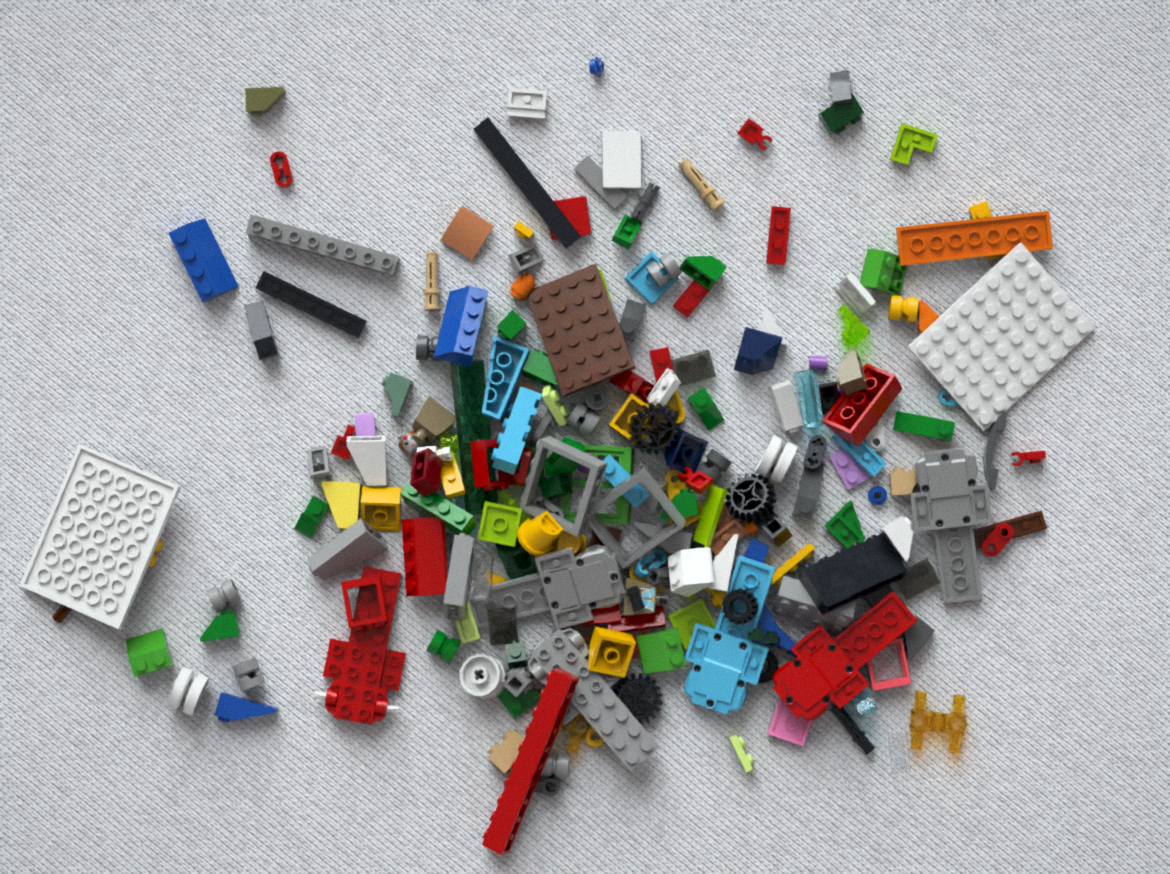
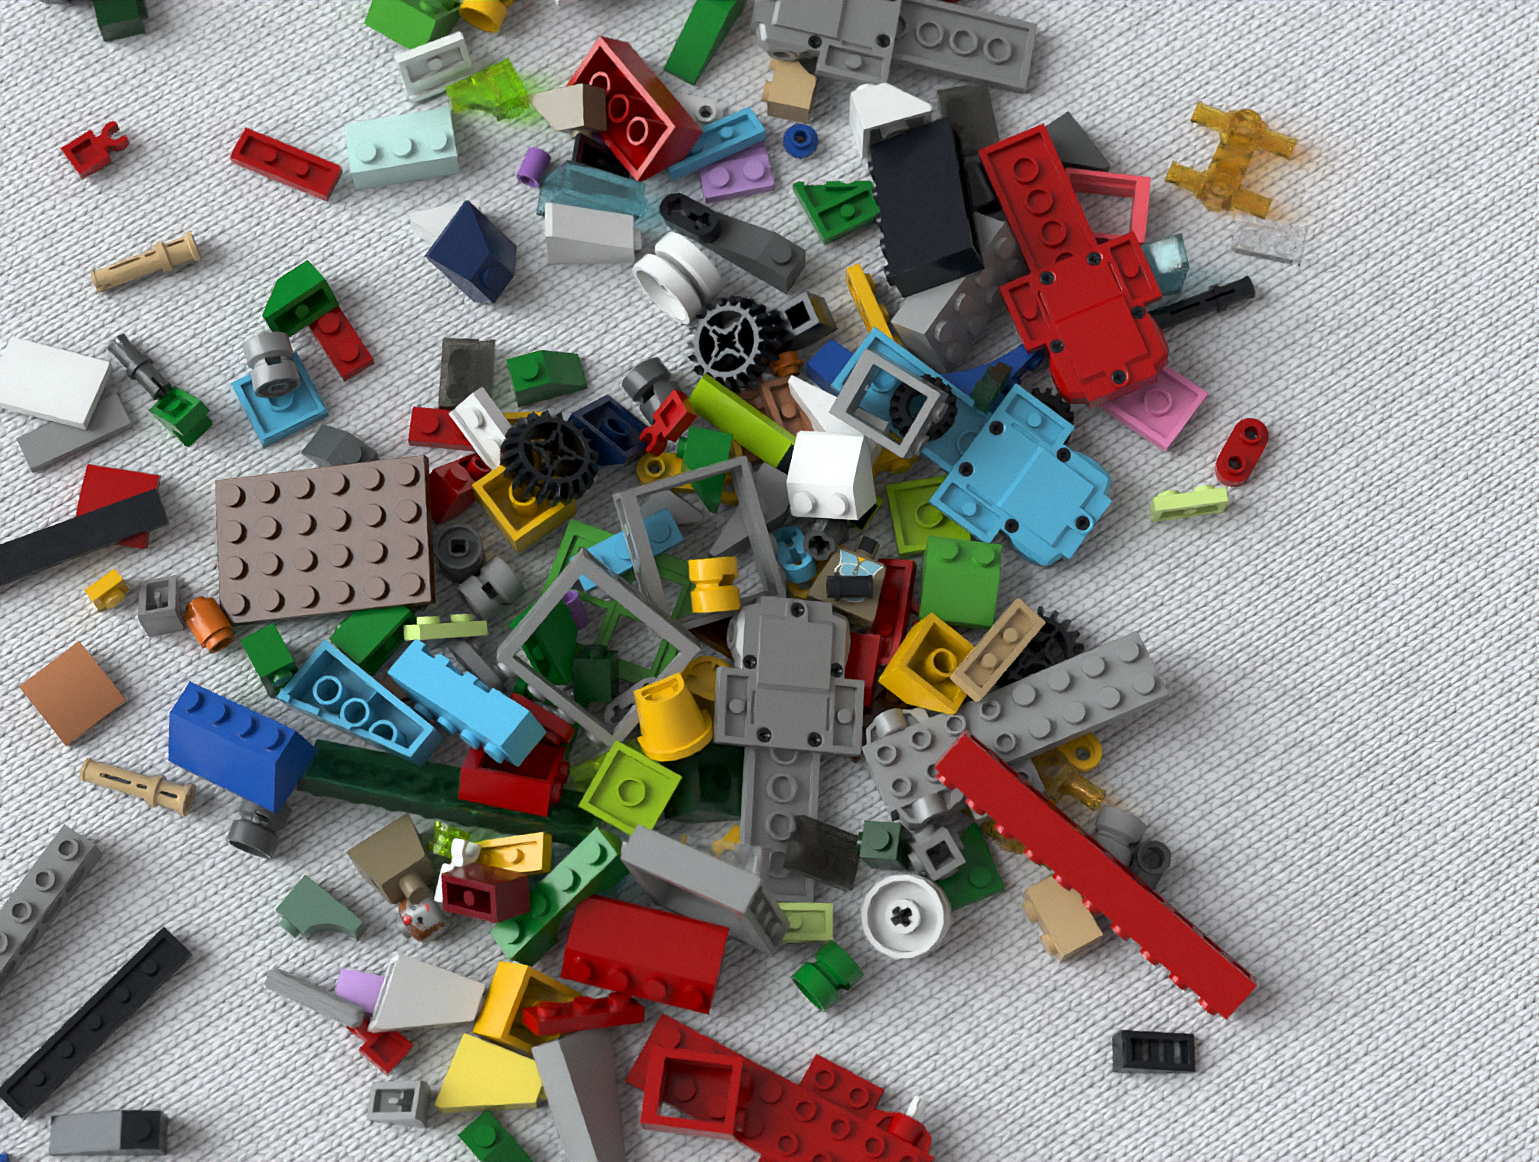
camera: 70 degrees left, 15 degrees down
none -> light grey axle [265,968,365,1028]
none -> light aqua slope [345,107,461,191]
none -> red plate [523,992,645,1036]
none -> yellow wheel [688,556,741,613]
none -> light grey window [829,348,949,458]
none -> tan plate [949,597,1046,703]
none -> black slope [1112,1030,1196,1073]
none -> red plate [1214,418,1269,487]

